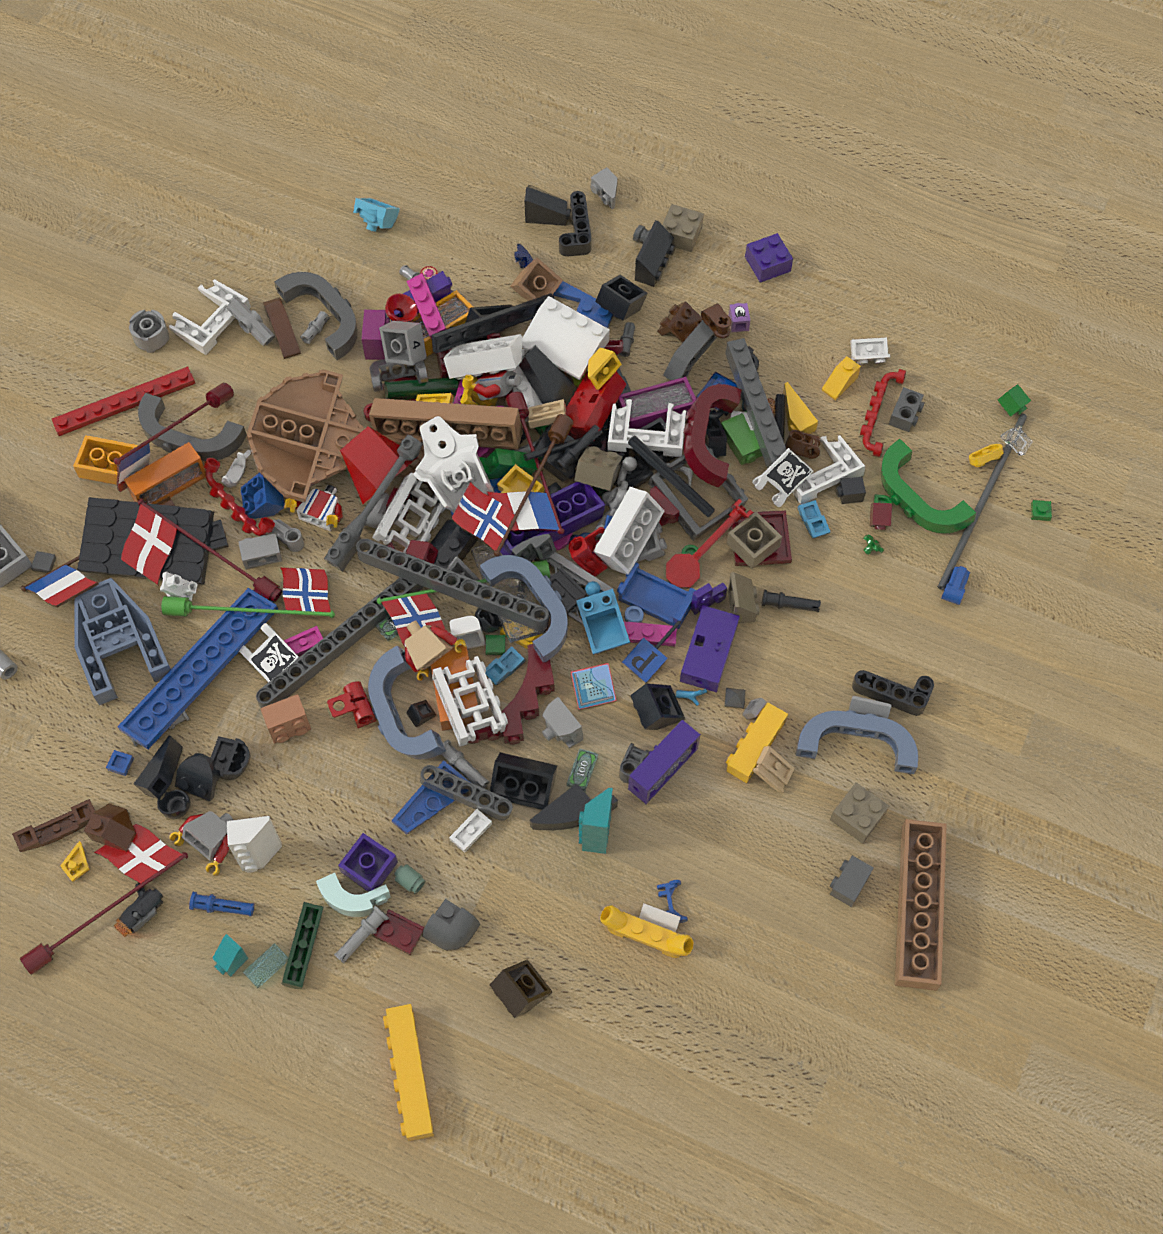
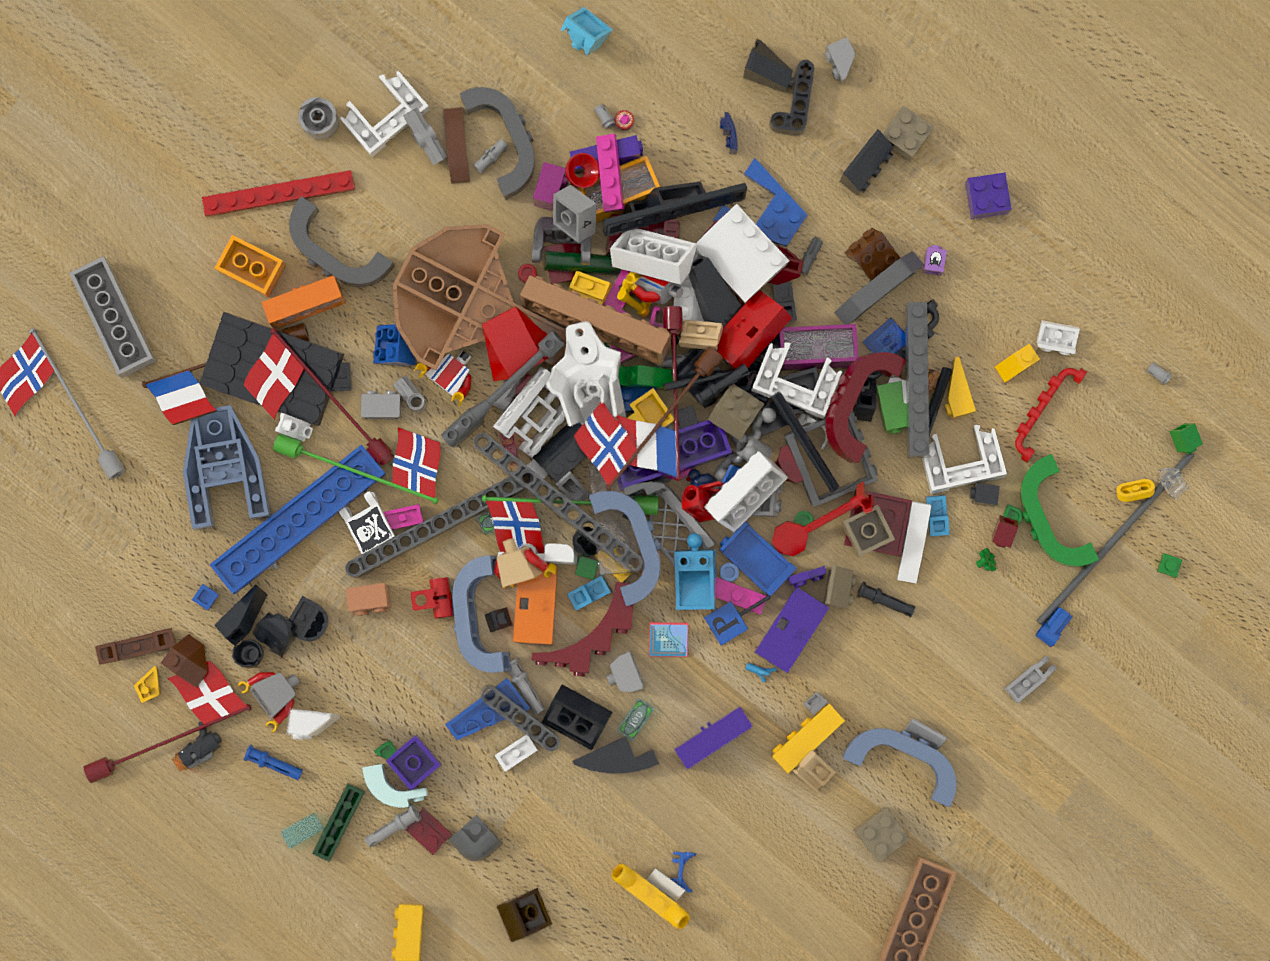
camera: 15 degrees right, 20 degrees up
dark grey tile [31,551,56,573] -> none
flag [114,383,234,493] -> none
red bar [204,458,275,536] -> none
teal slope [212,934,248,977] -> none
white helmet [222,450,251,488] -> none
sand green brick [394,864,425,894] -> none
dark red brick [406,540,438,564] -> none
white fence [432,656,508,747] -> none
medium nougat slope [510,258,563,301] -> none
black plate [549,567,588,614] -> none
teal slope [579,788,613,854] -> none
yellow slope [588,348,622,390] -> none
black brick [595,275,648,321] -> none
dark grey piece [619,743,650,783] -> none
black slope [630,683,685,730] -> none
dark grey wheel [633,224,651,244] -> none
reddish brown piece [701,303,731,339] -> none
dark grey slope [724,688,746,709] -> none
flag [752,448,813,507] -> none
reddish brown piece [785,430,821,459] -> none
dark grey brick [829,855,874,907] -> none
black beam [852,670,934,716] -> none
dark grey brick [889,387,925,432] -> none
none -> green tile [374,740,397,759]
none -> white slope [897,501,931,583]
none -> light grey hinge [1004,655,1057,703]
none -> light grey pin [1146,362,1172,384]

